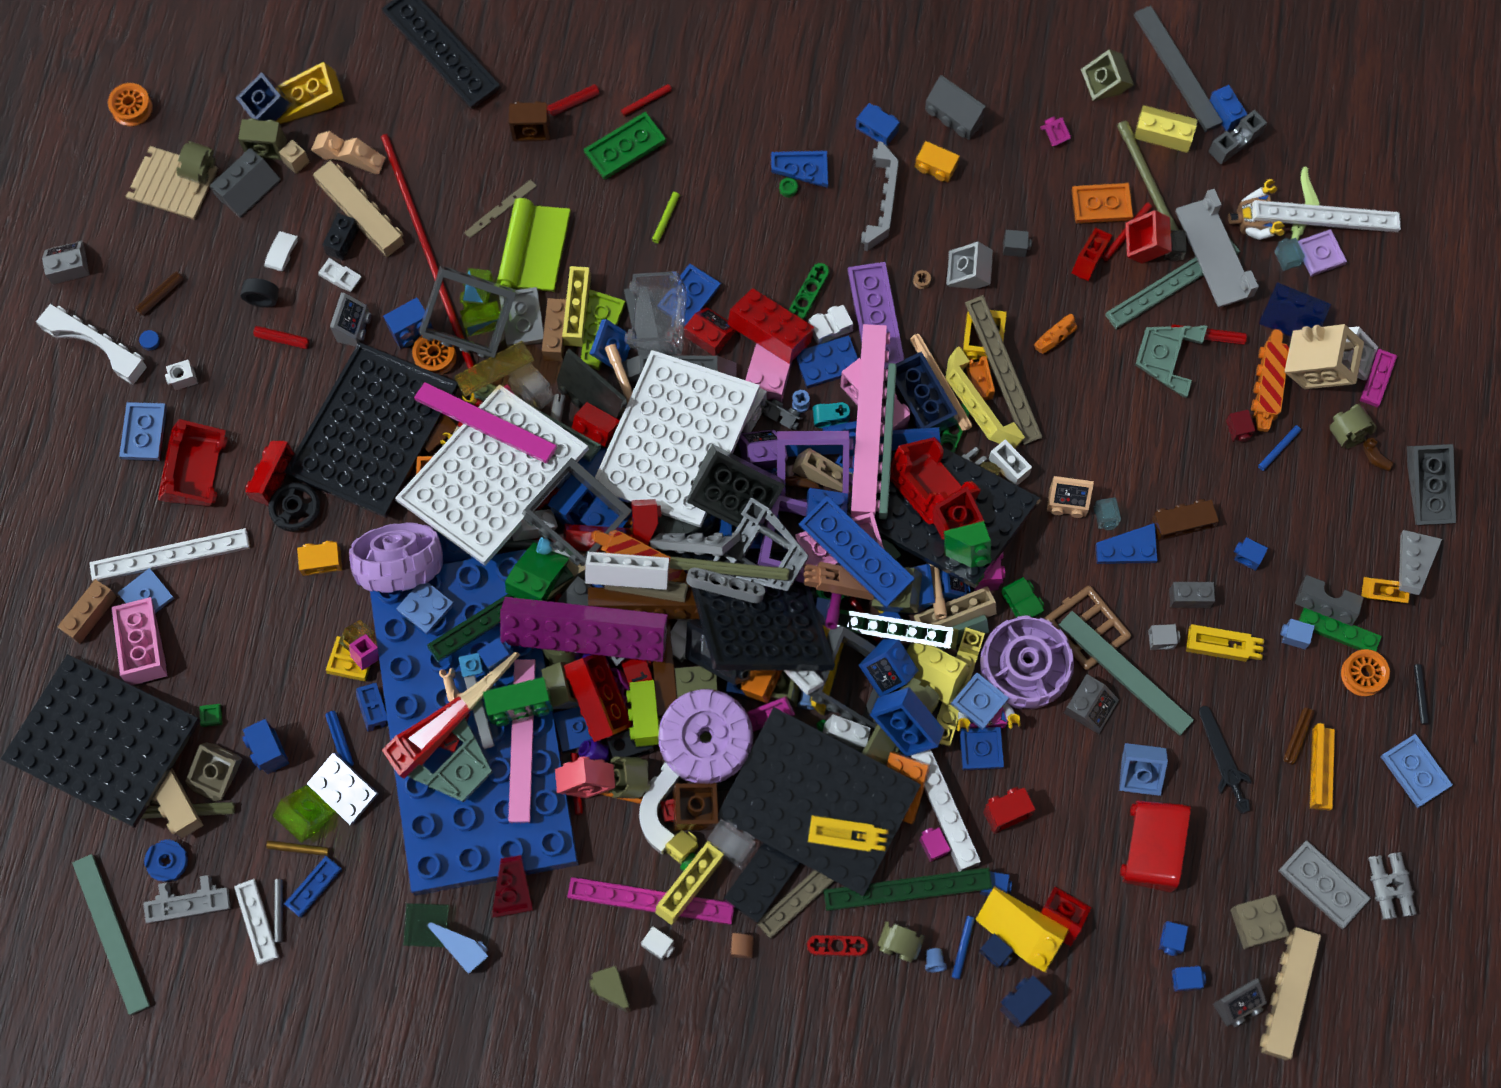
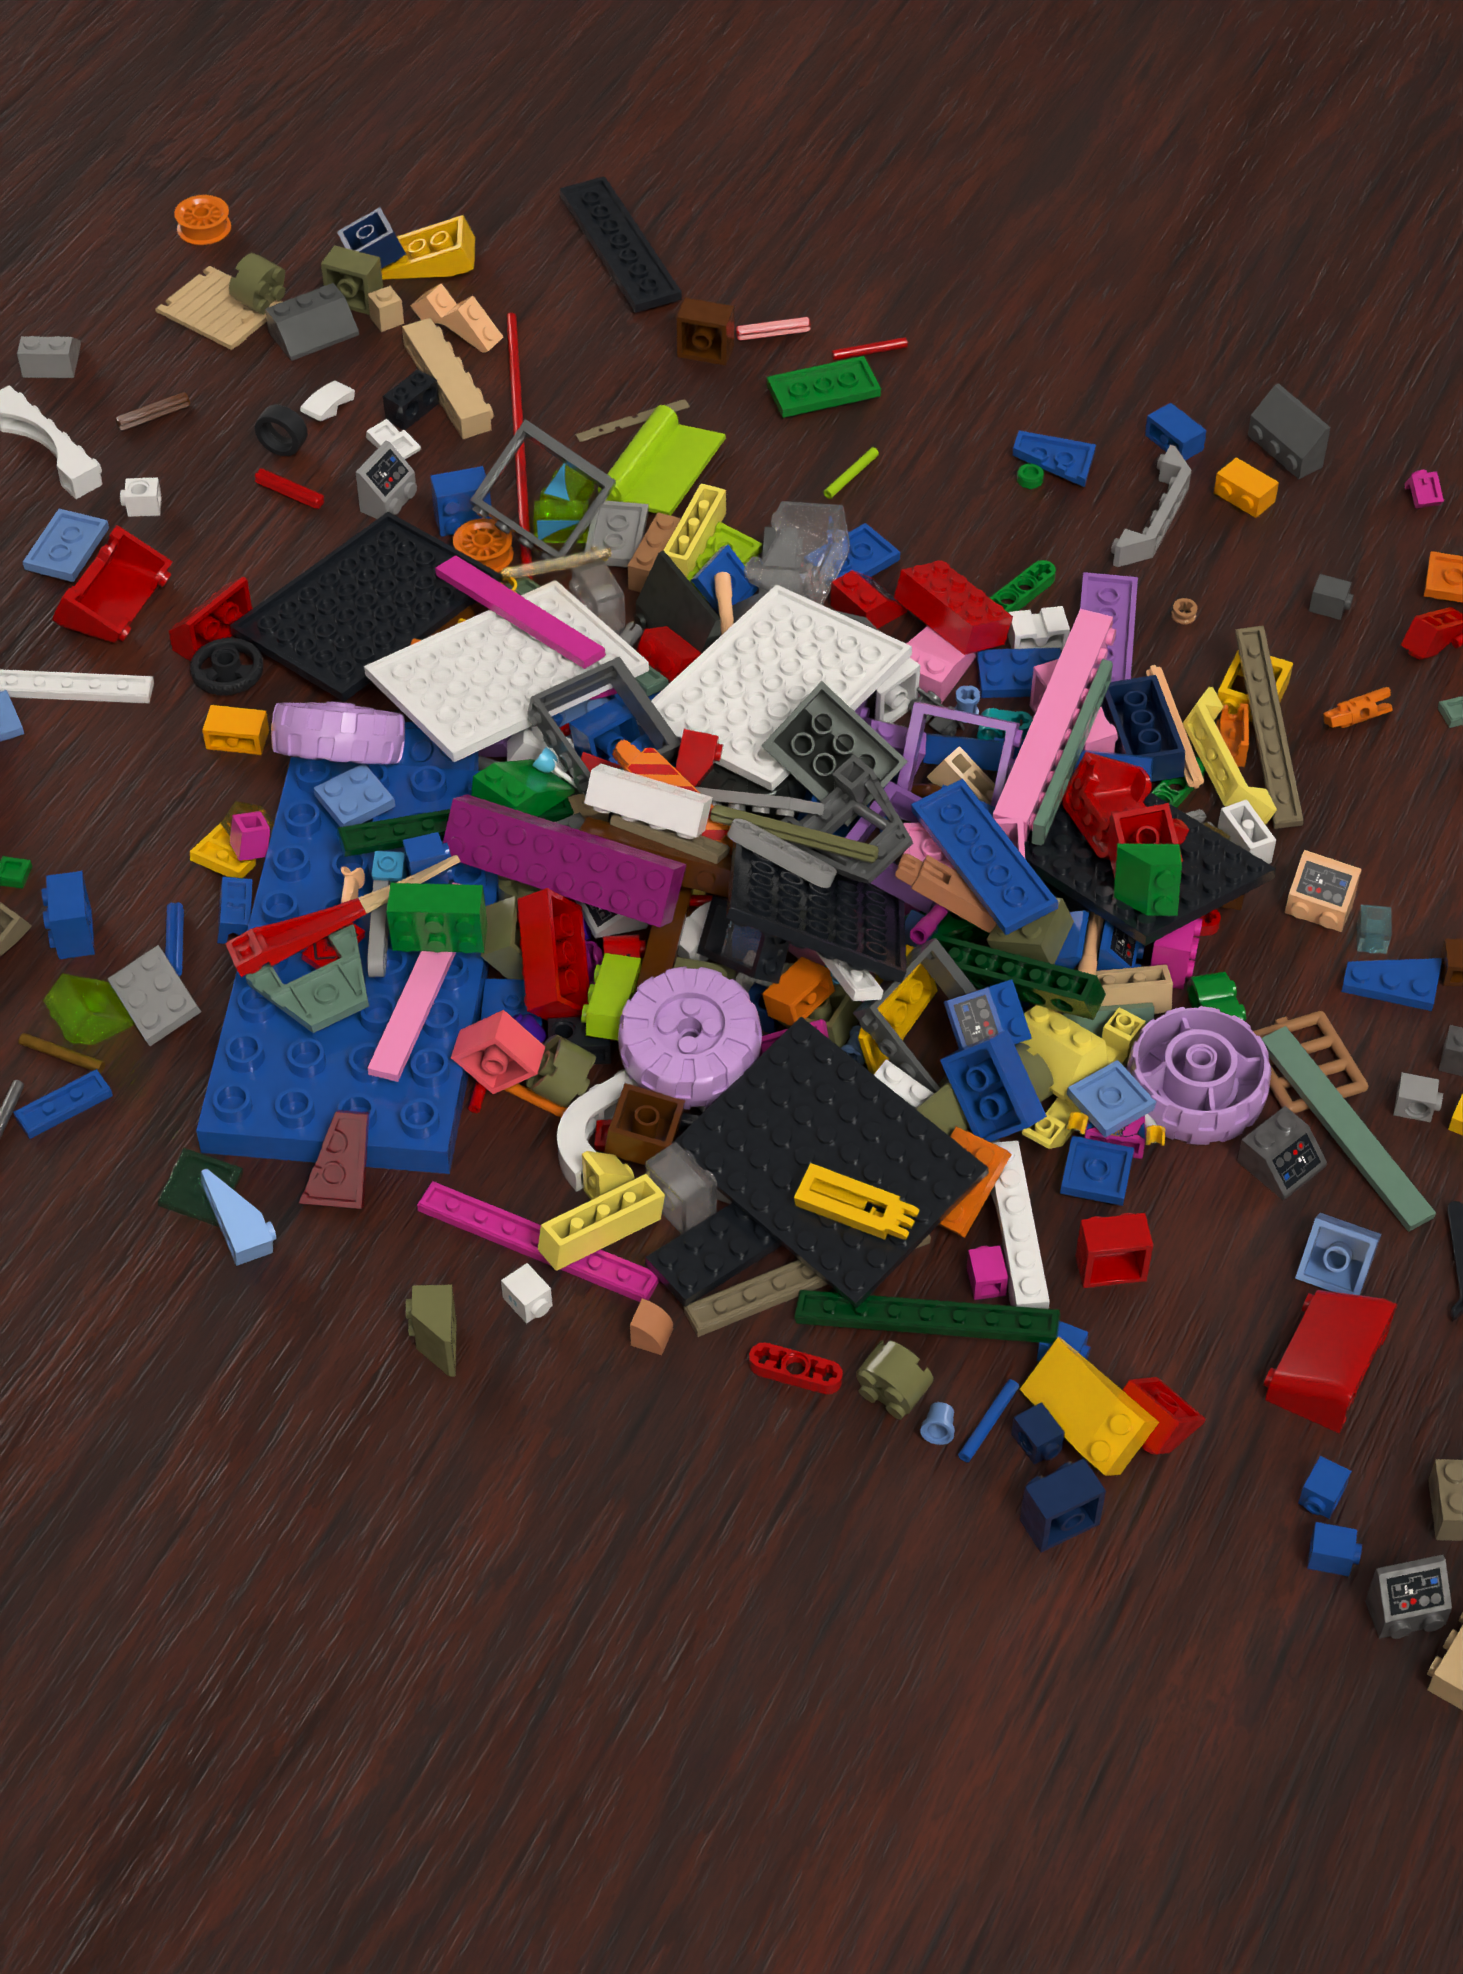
camera: 15 degrees right, 20 degrees down
blue tile [139,330,160,350] -> none
light grey slope [947,242,993,289] -> none

